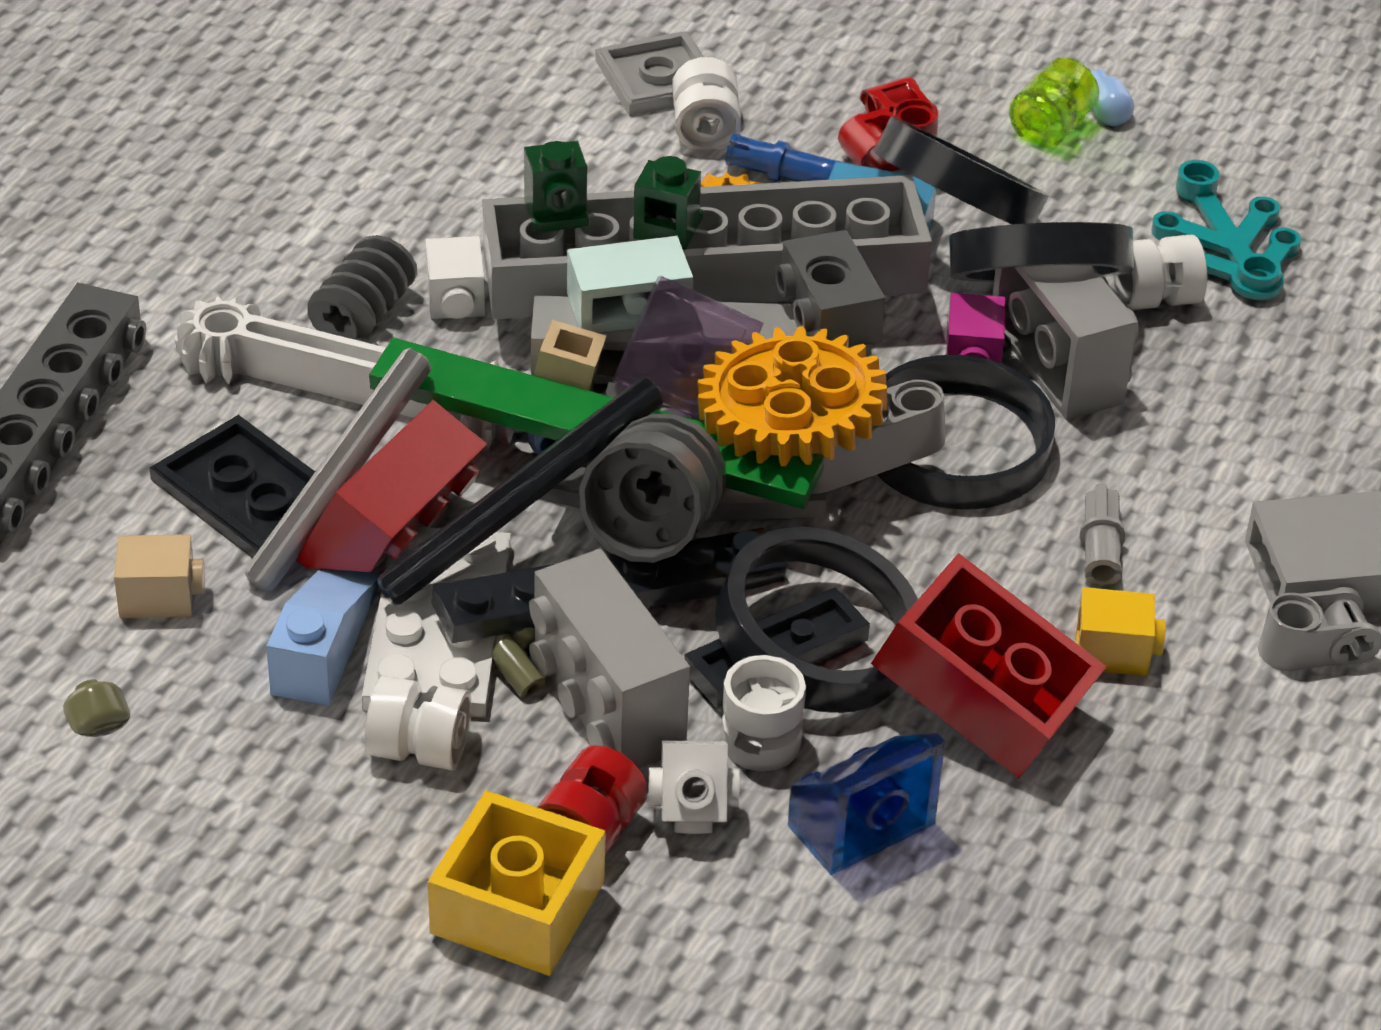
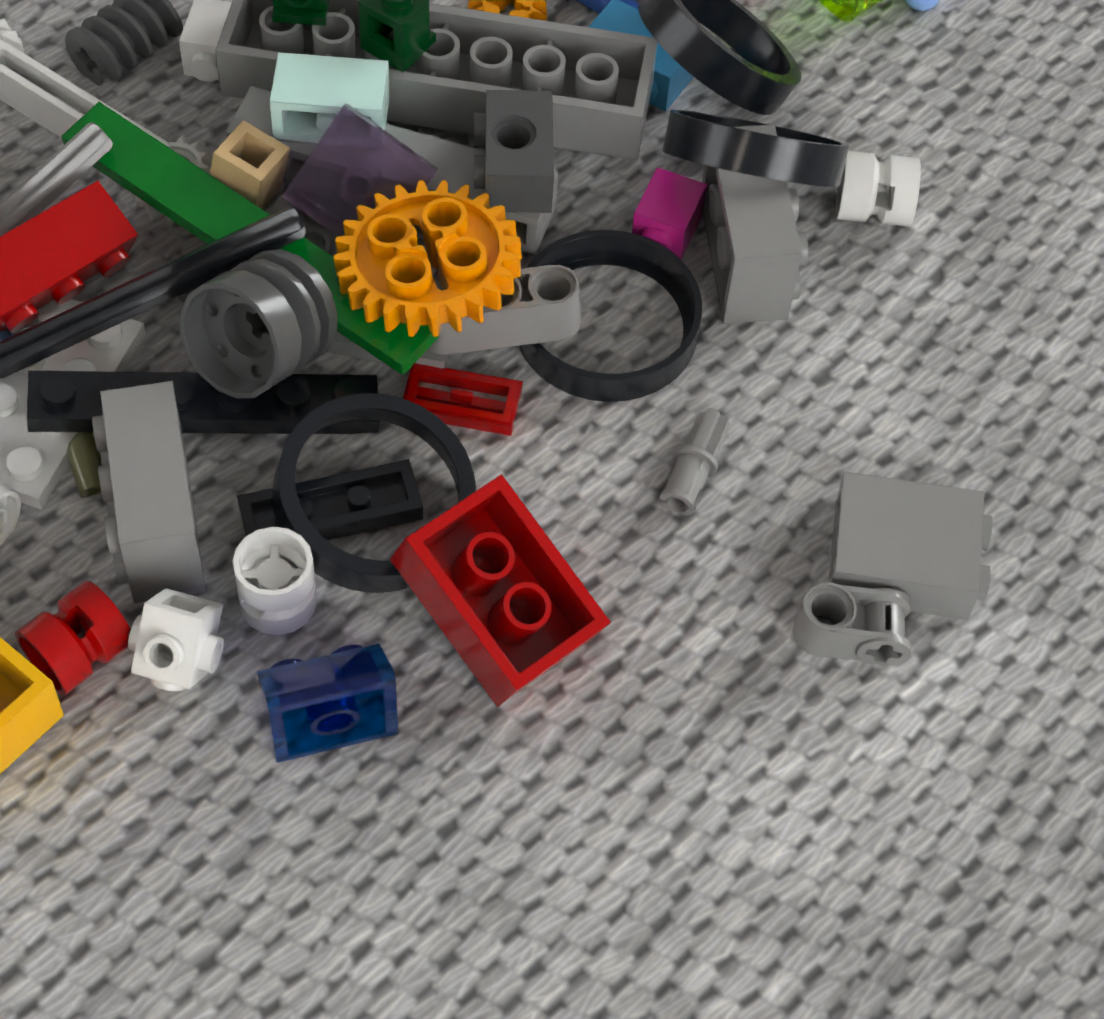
camera: 15 degrees right, 15 degrees up
yellow brick [1076,587,1166,676] -> none
teal plant [1151,160,1301,300] -> none
none -> red tile [403,363,523,436]

